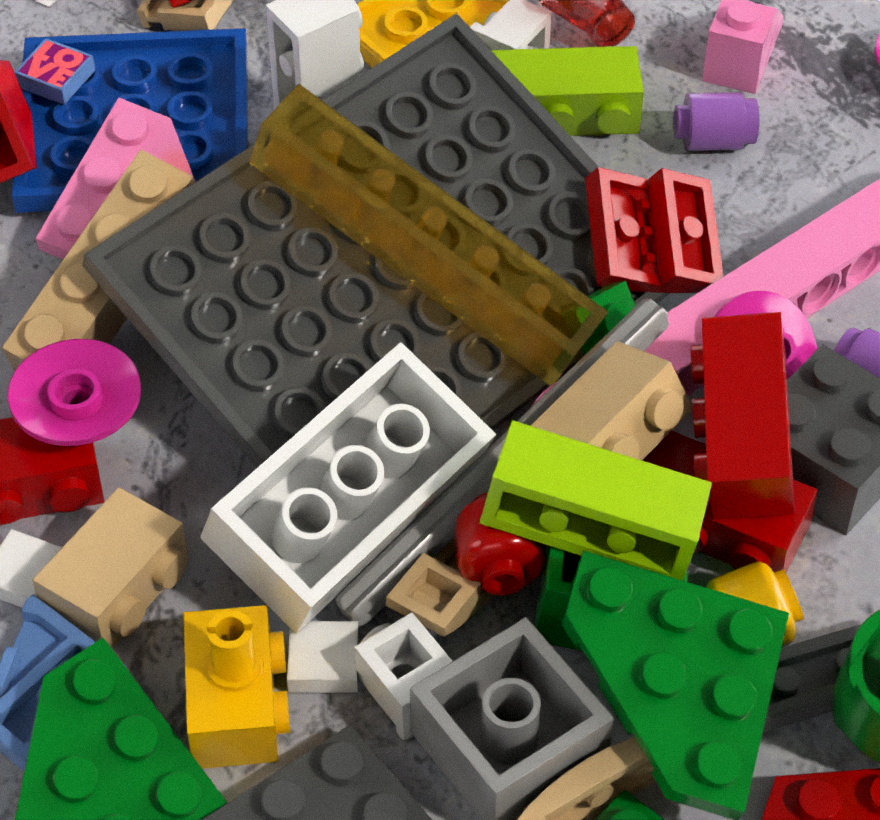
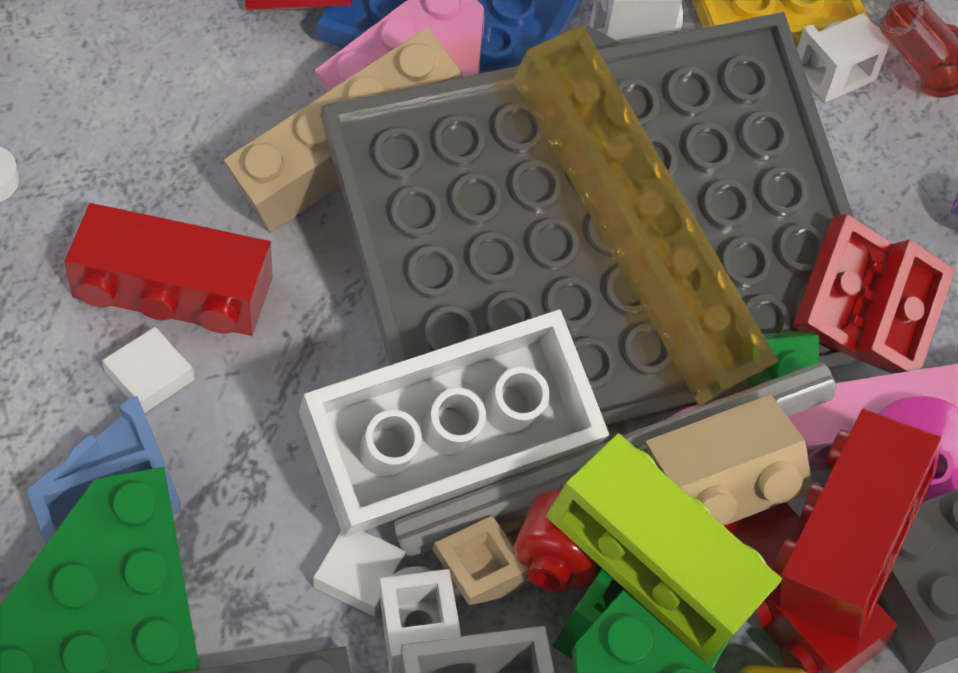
camera: 20 degrees right, 5 degrees up
dark pink dish [8,339,141,446] -> none
tan brick [32,487,189,648] -> none
yellow brick [183,605,291,769] -> none
lime brick [491,46,644,136] -> none

